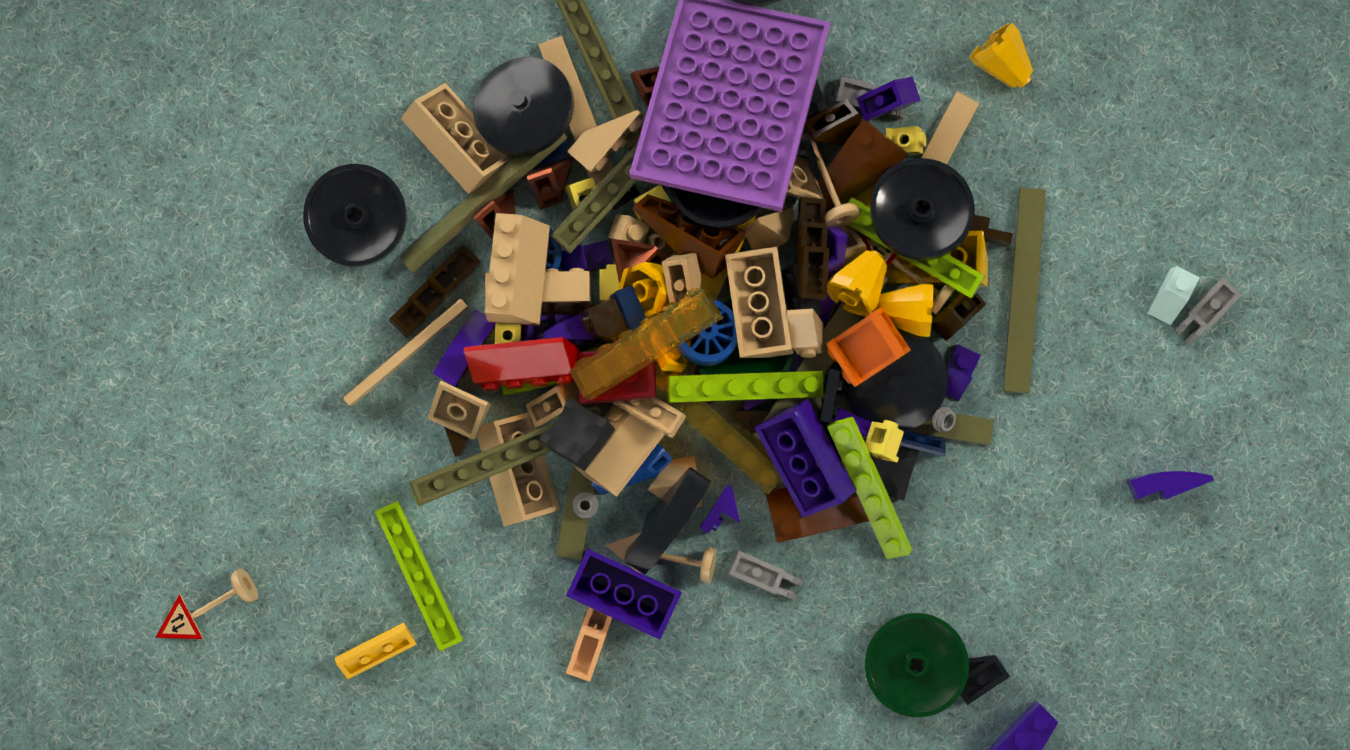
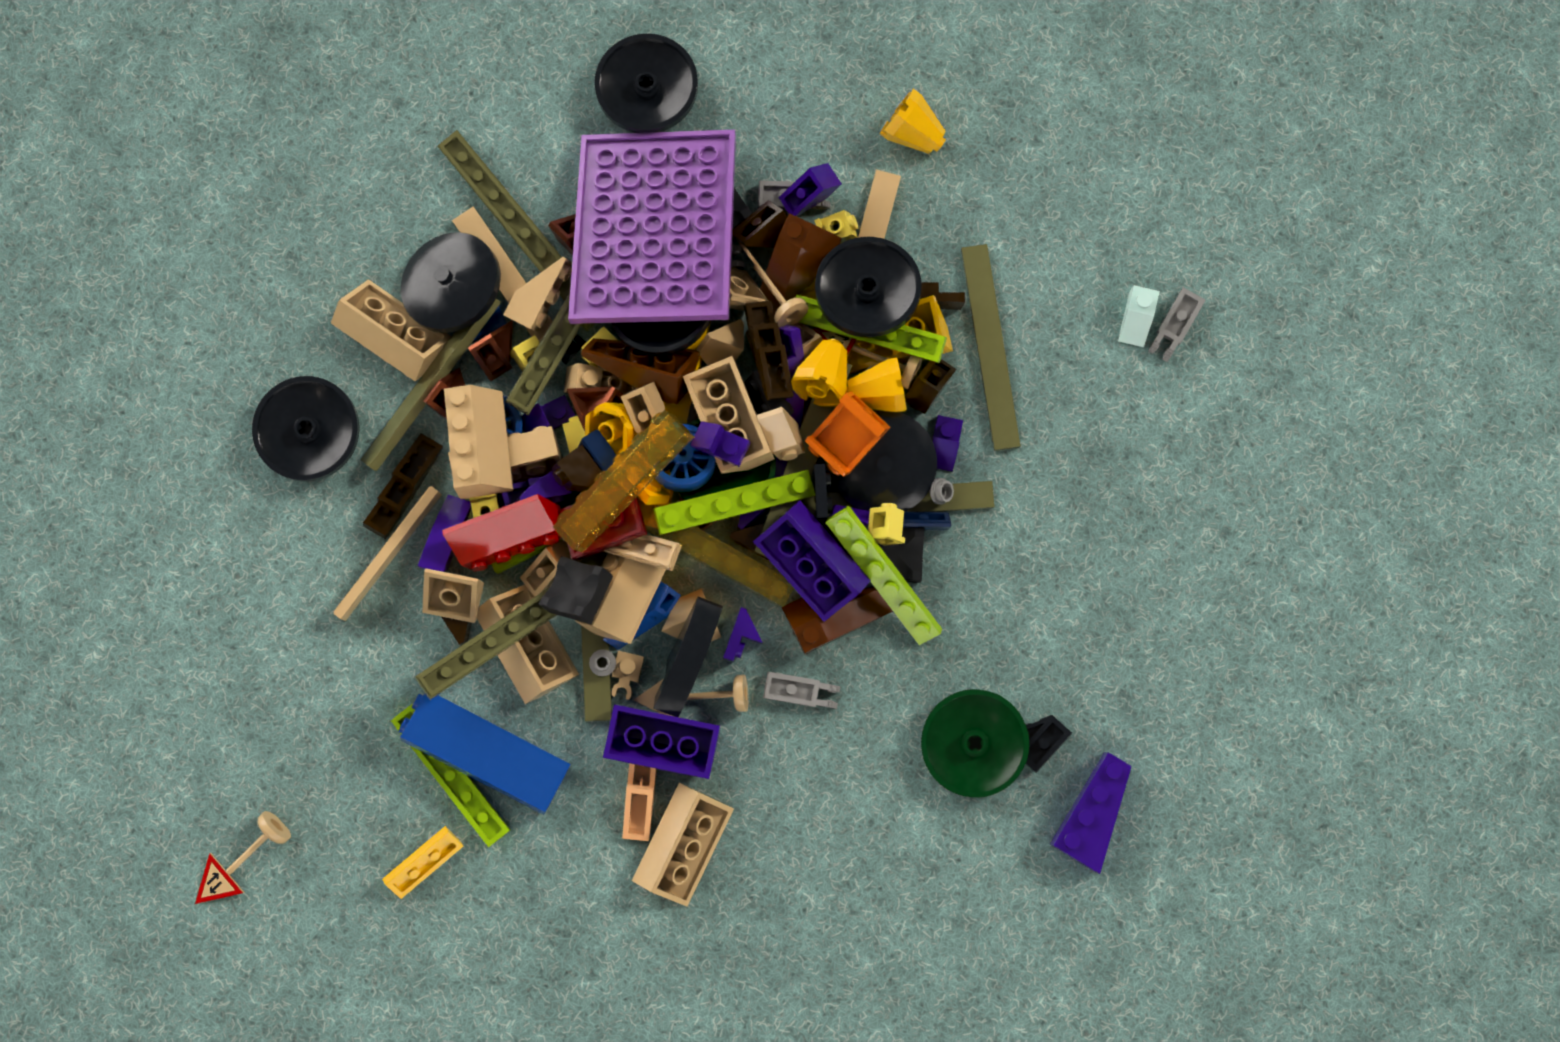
camera: 15 degrees left, 5 degrees down
dark purple slope [1126,471,1214,499] -> none
none -> blue brick [398,693,571,815]
none -> tan plate [612,651,644,700]
none -> tan slope [632,783,734,906]
none -> dark purple slope [690,421,750,467]

